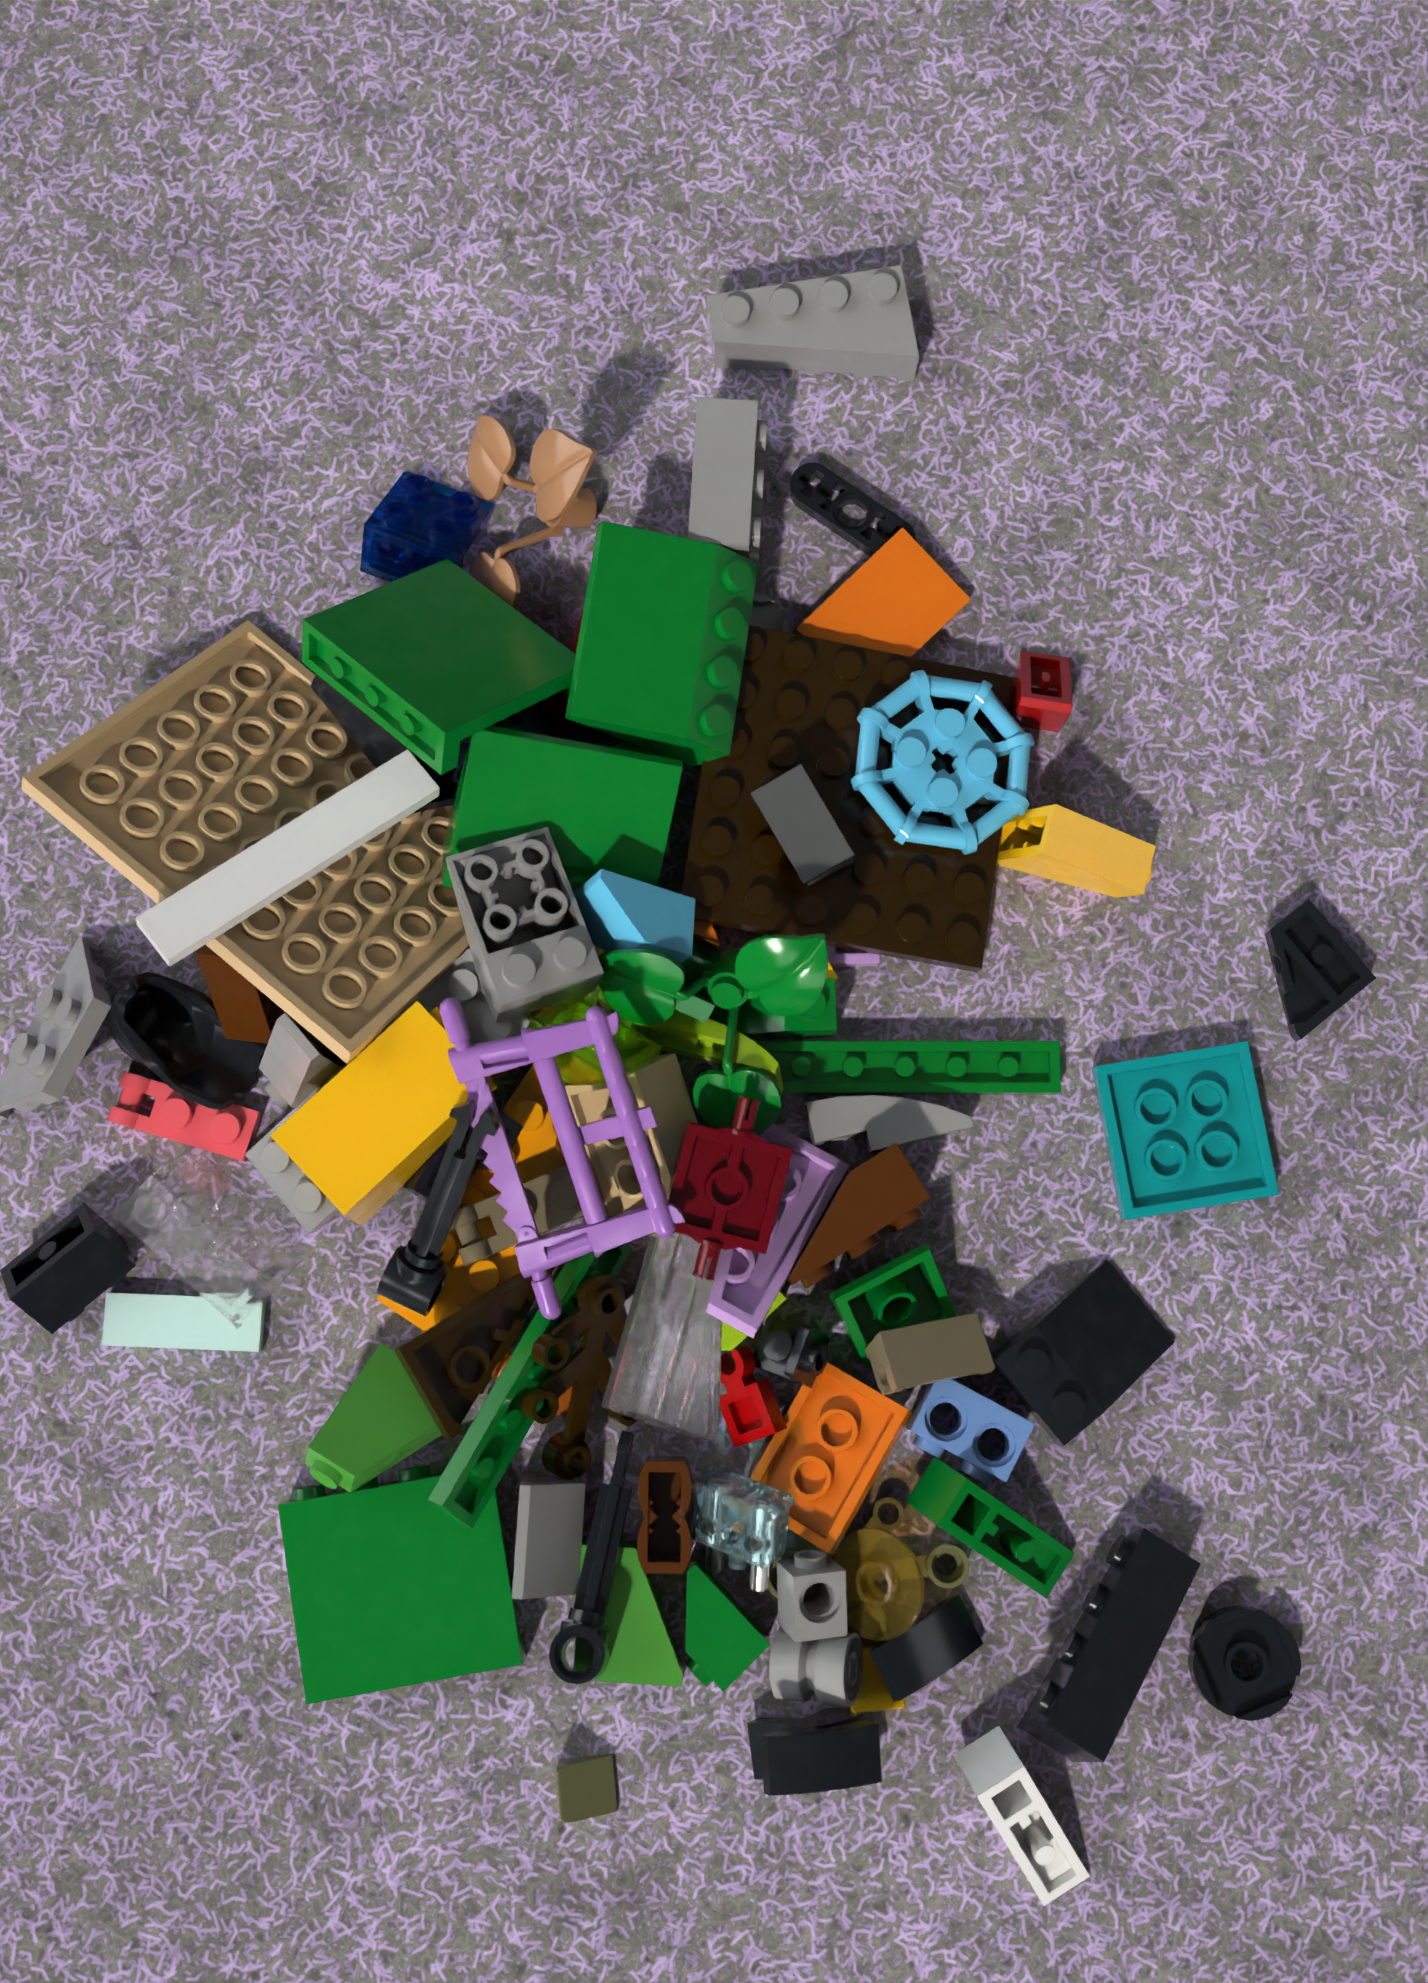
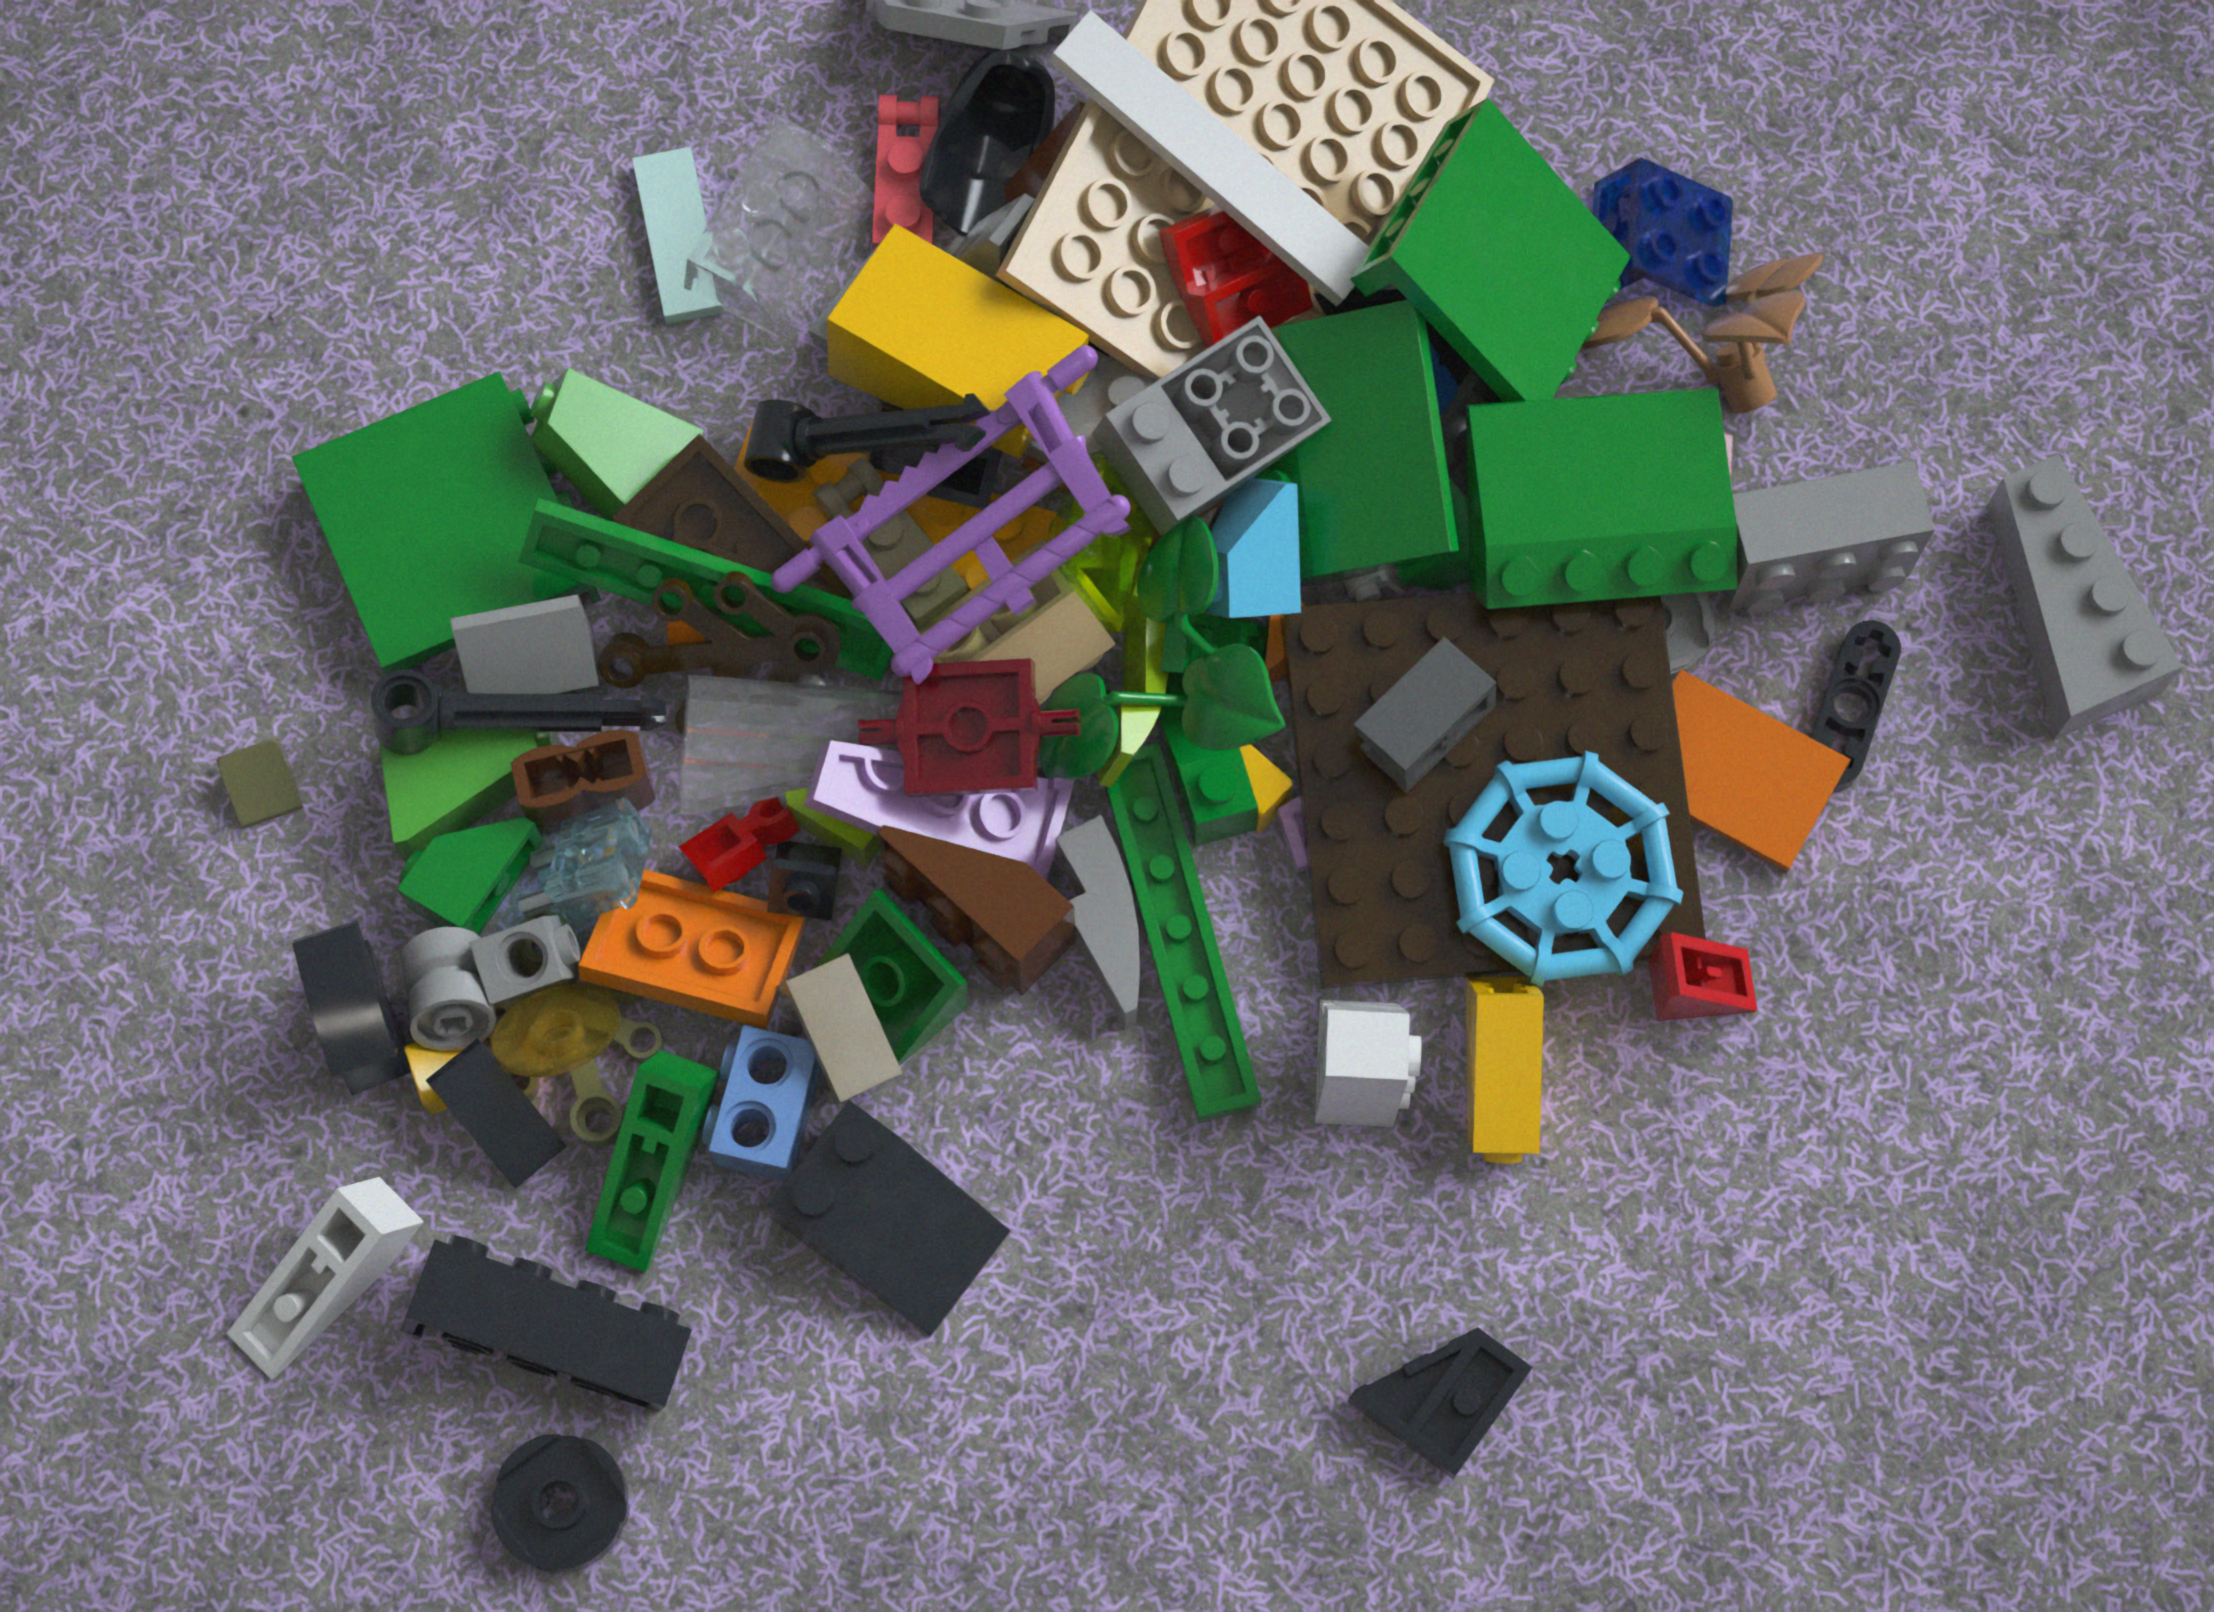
camera: 75 degrees right, 10 degrees down
black brick [0,1202,136,1334] -> none
teal plate [1092,1041,1279,1221] -> none
none -> red slope [1158,205,1313,349]
none -> white wedge [1315,999,1422,1127]

